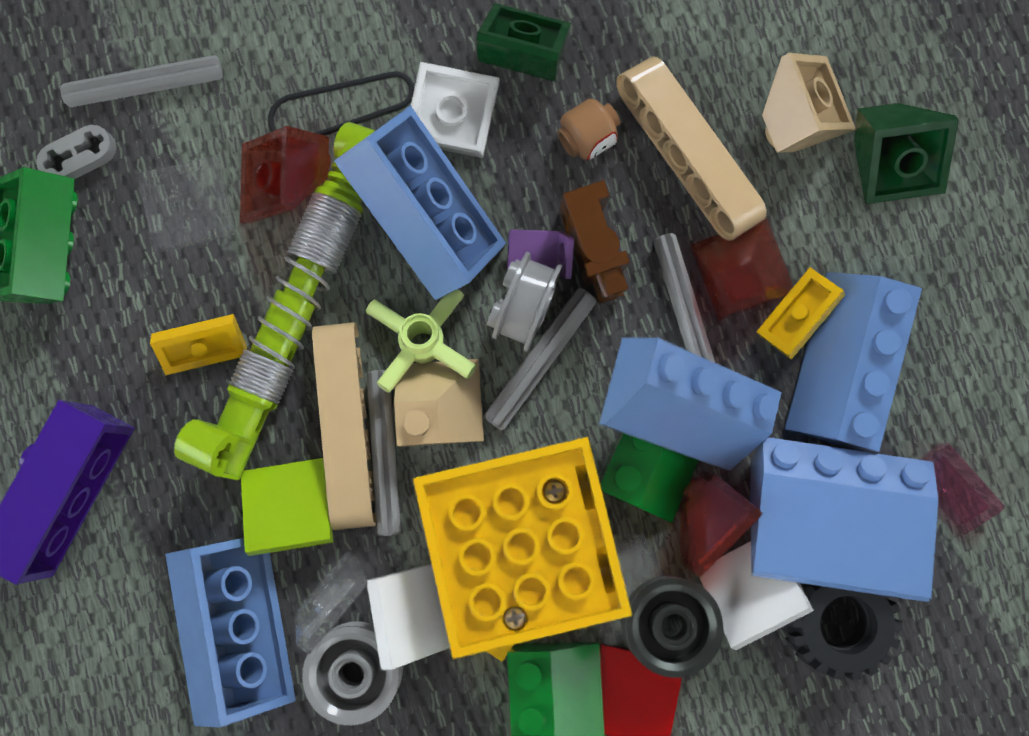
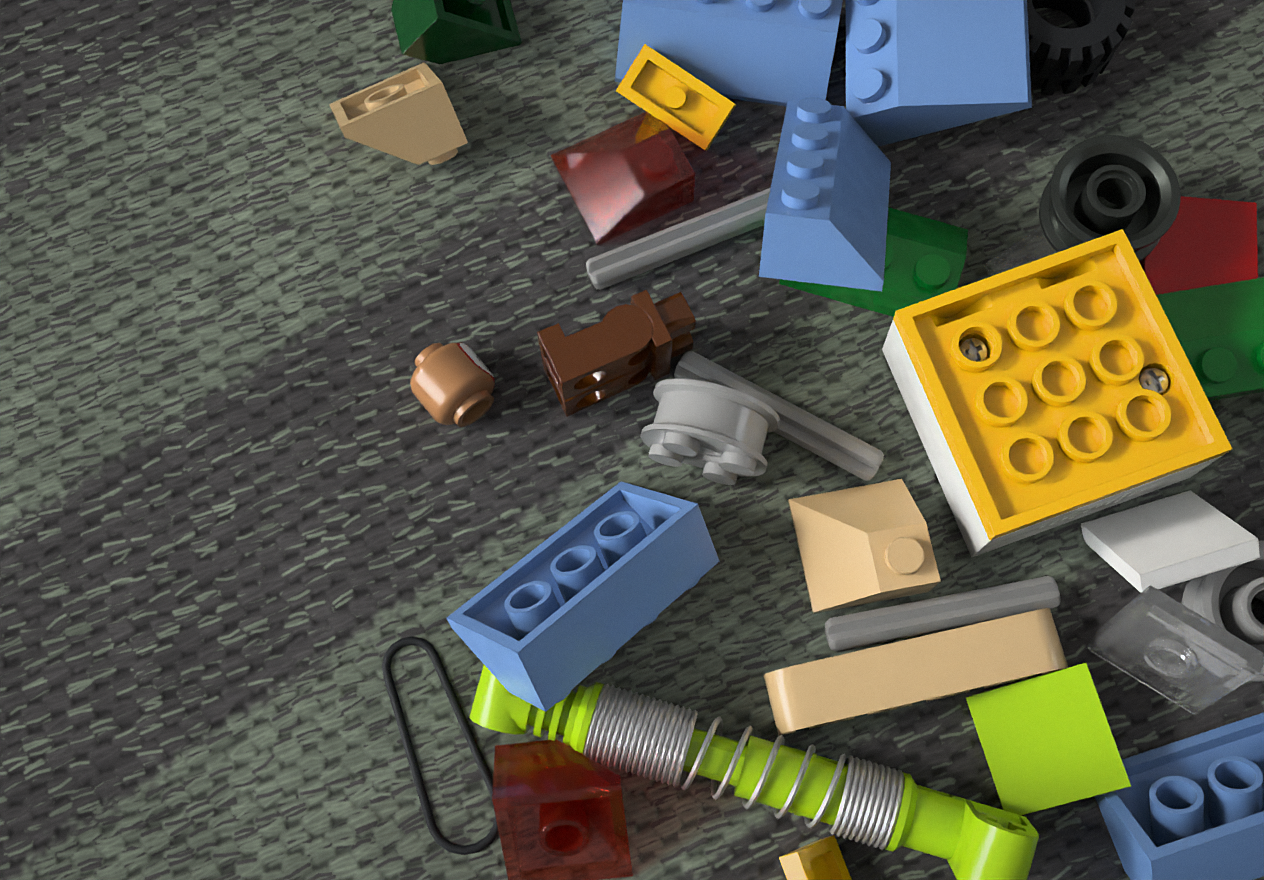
camera: 90 degrees left, 10 degrees down
yellowish green bar [366,289,477,393] -> none
white tile [411,62,500,158] -> none
dark green slope [476,3,571,82] -> none
medium lavender bracket [507,229,574,279] -> none
tan beam [616,57,767,241] -> none
clear red slope [680,474,763,577] -> none
white tile [696,541,814,650] -> none

